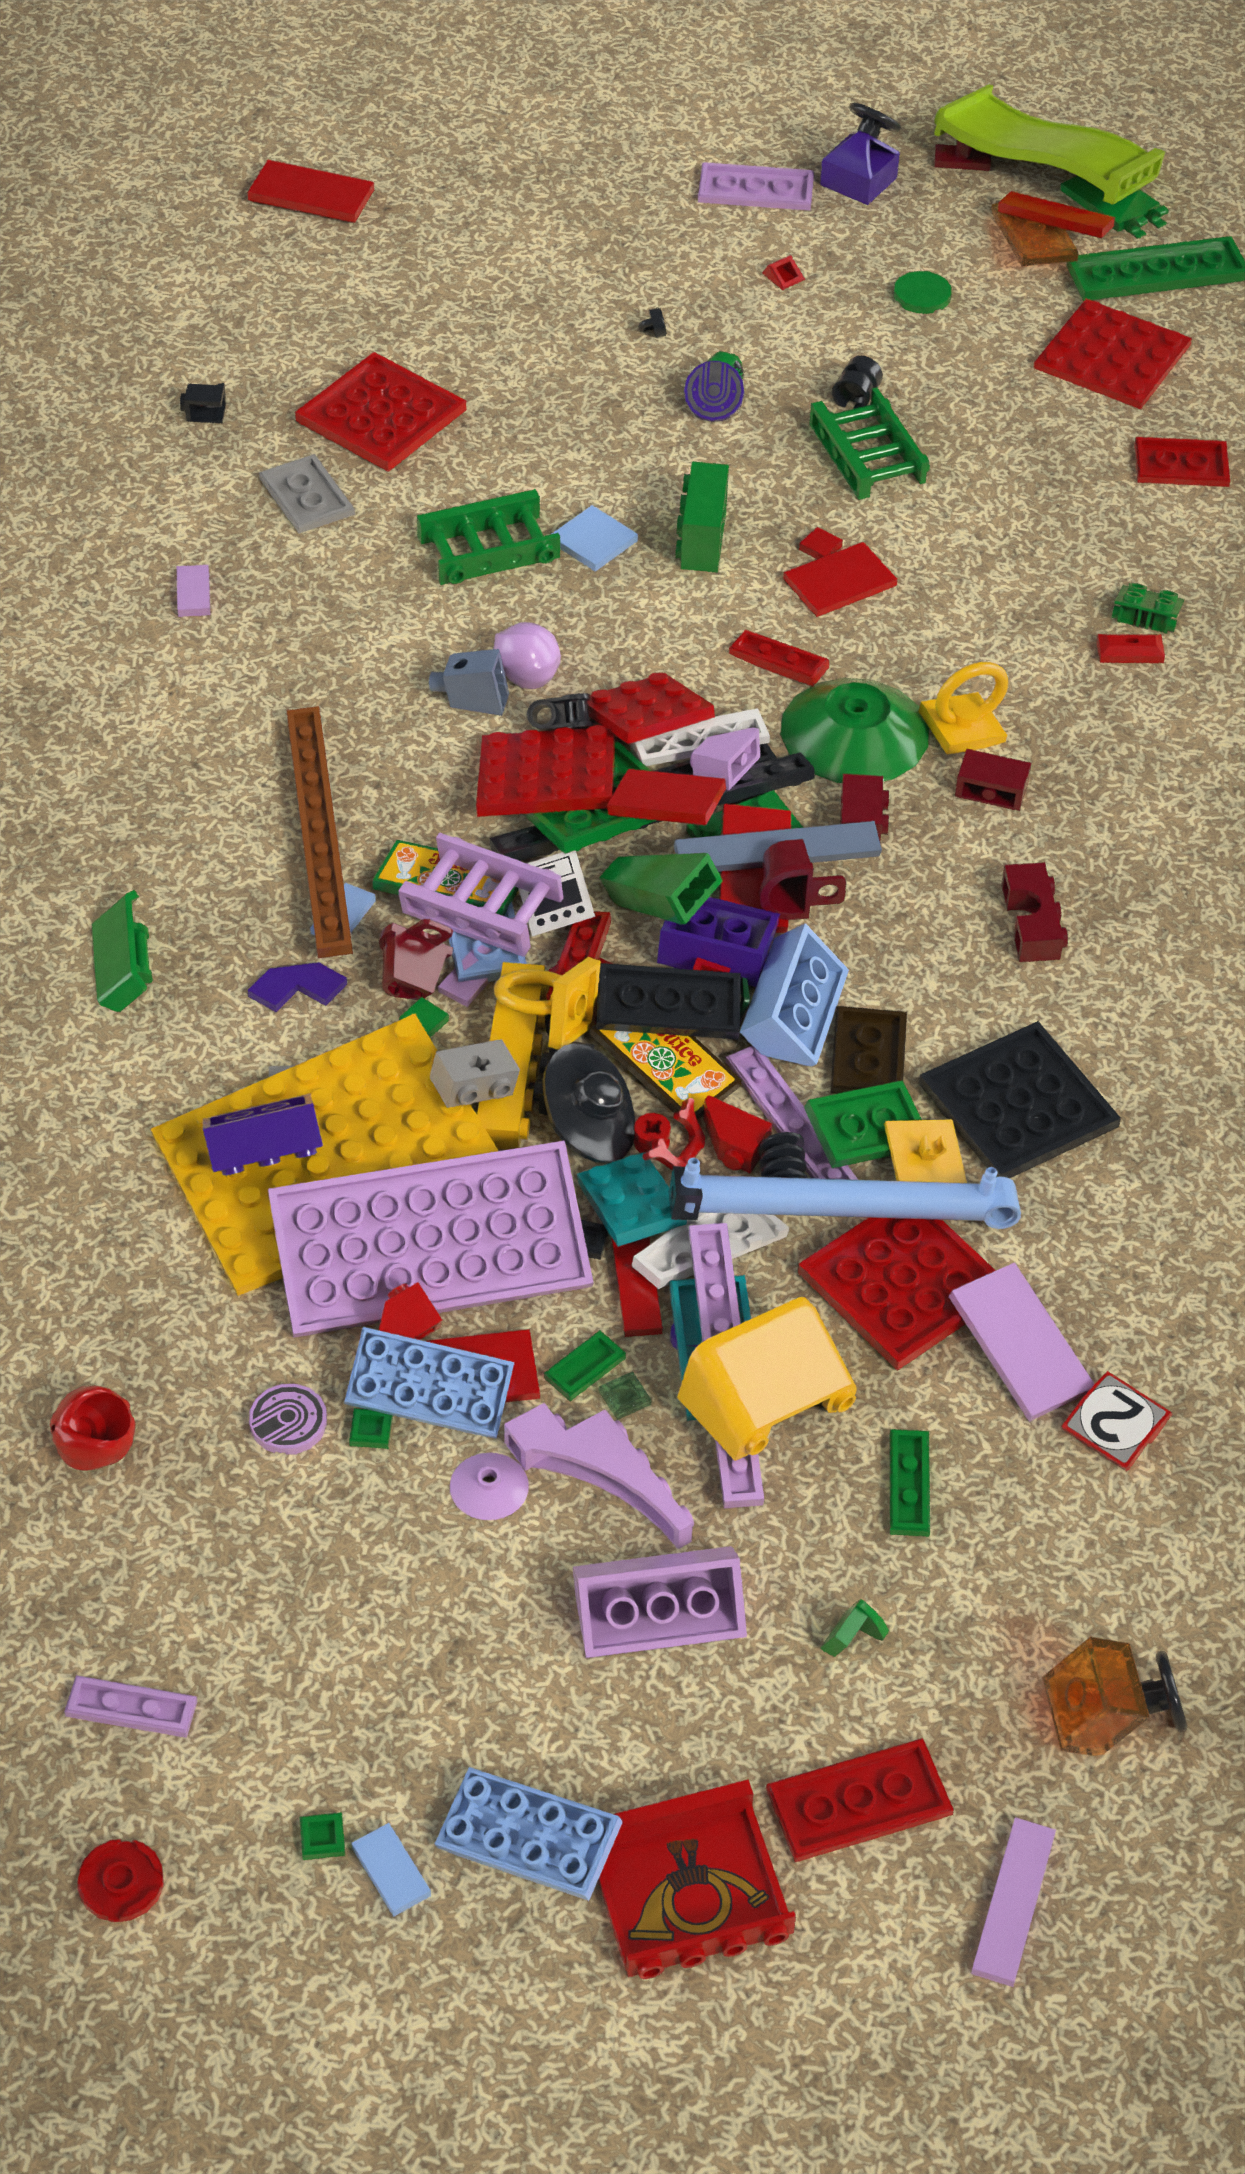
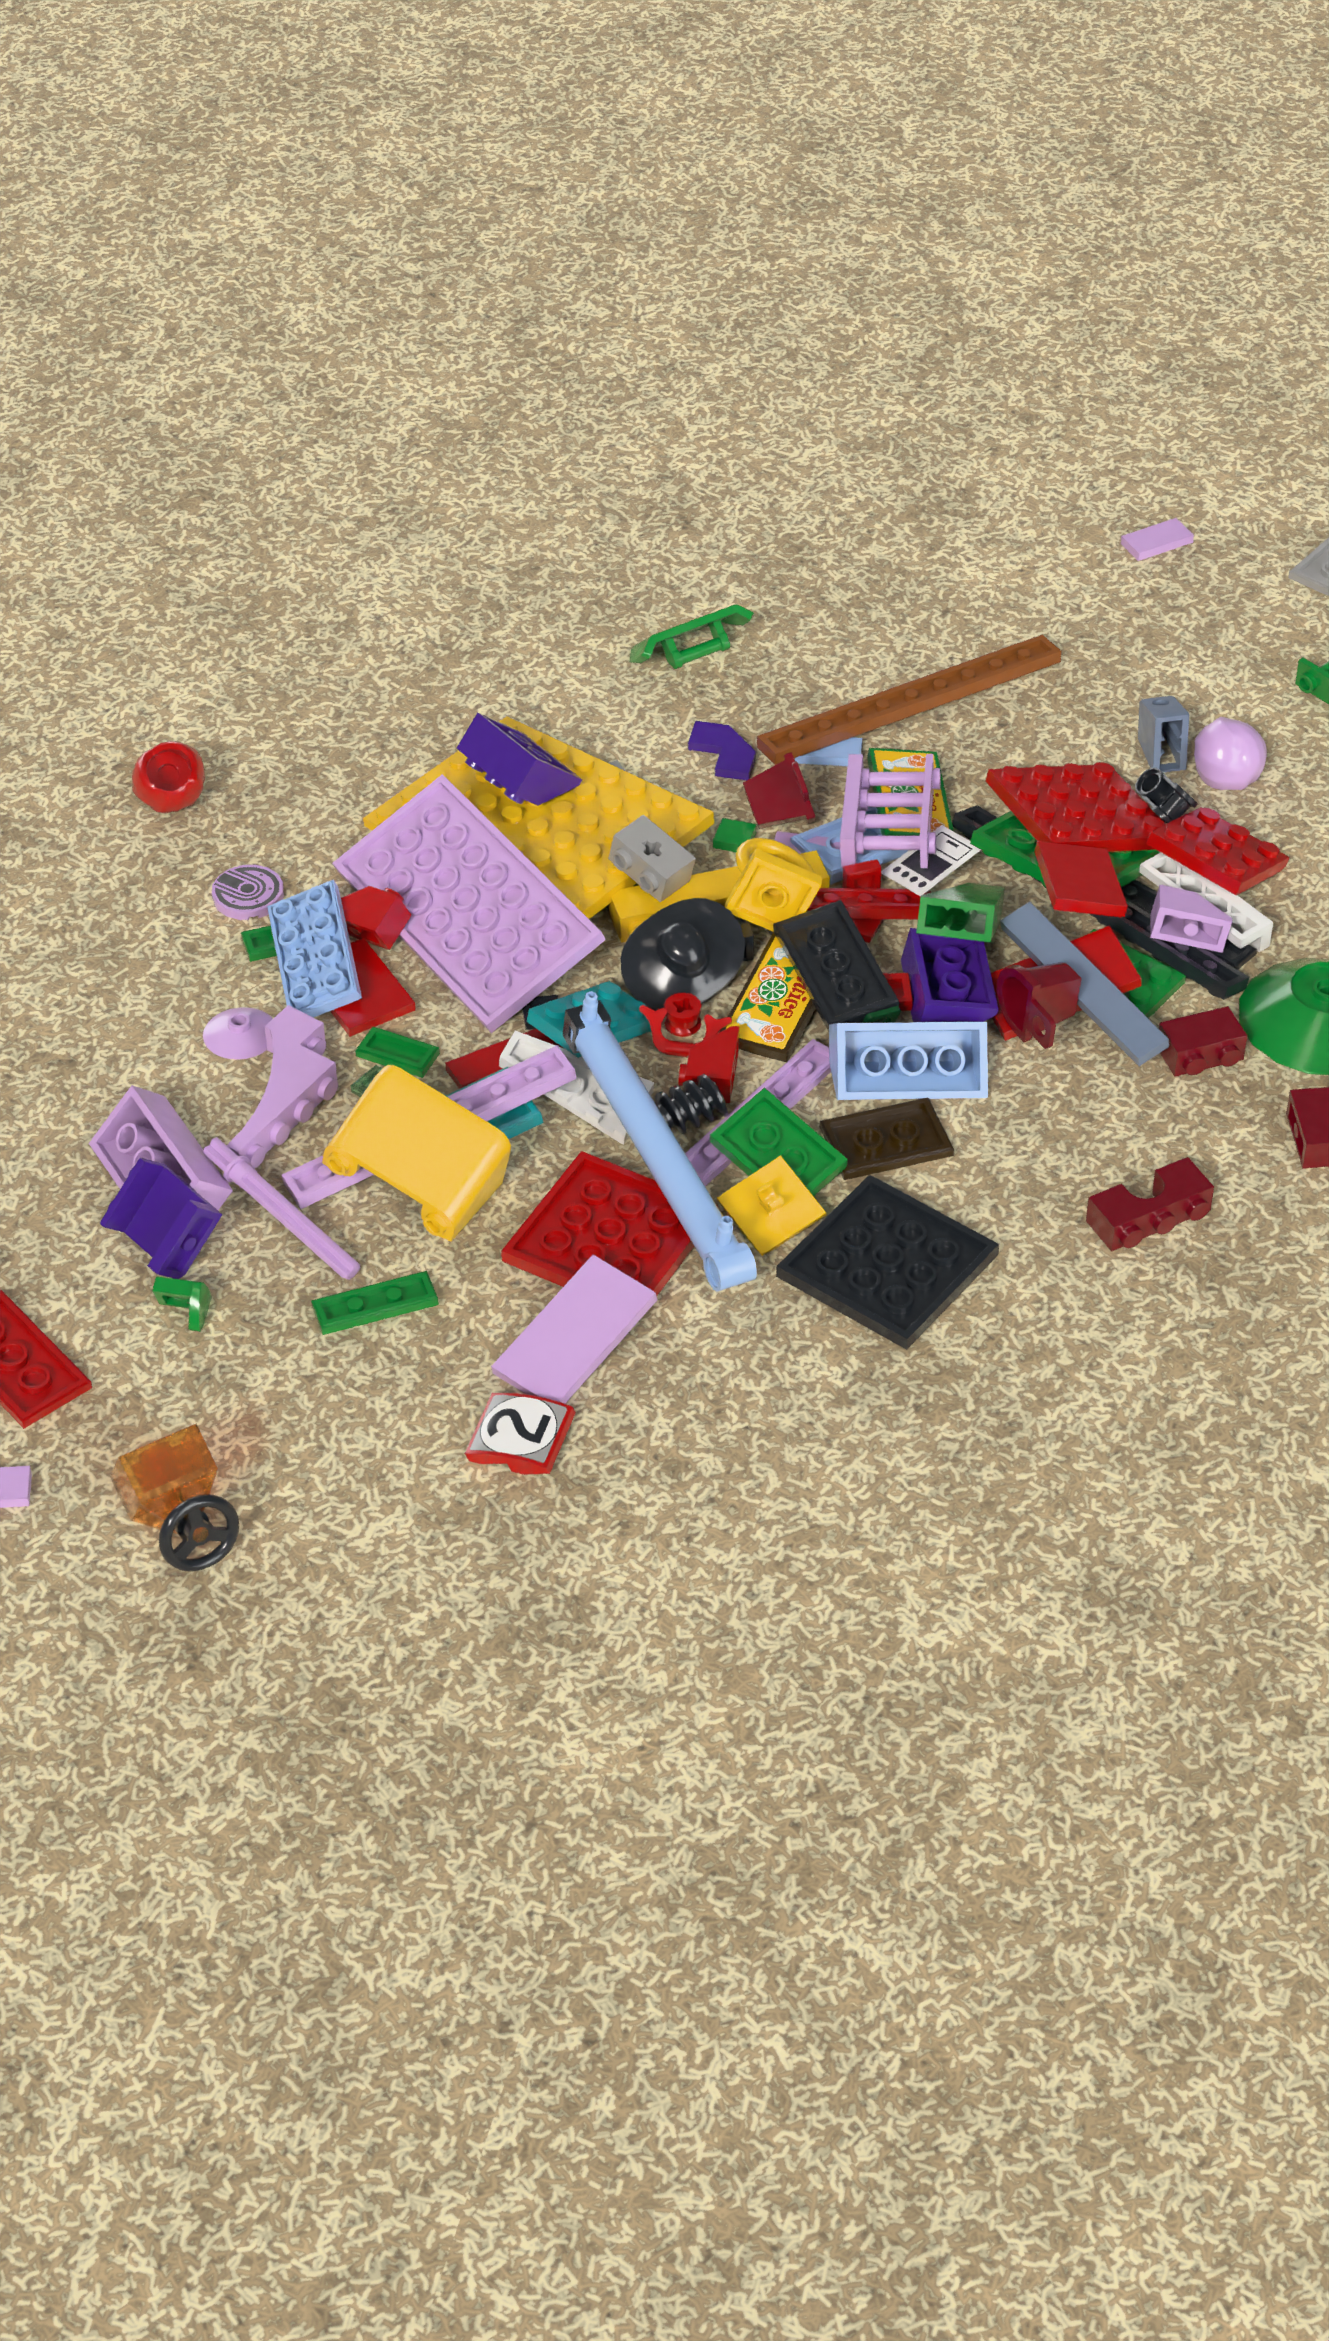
camera: 70 degrees right, 5 degrees down
none -> dark purple panel [100,1157,223,1279]
none -> lavender axle [203,1137,360,1280]
none -> red tile [842,859,881,889]

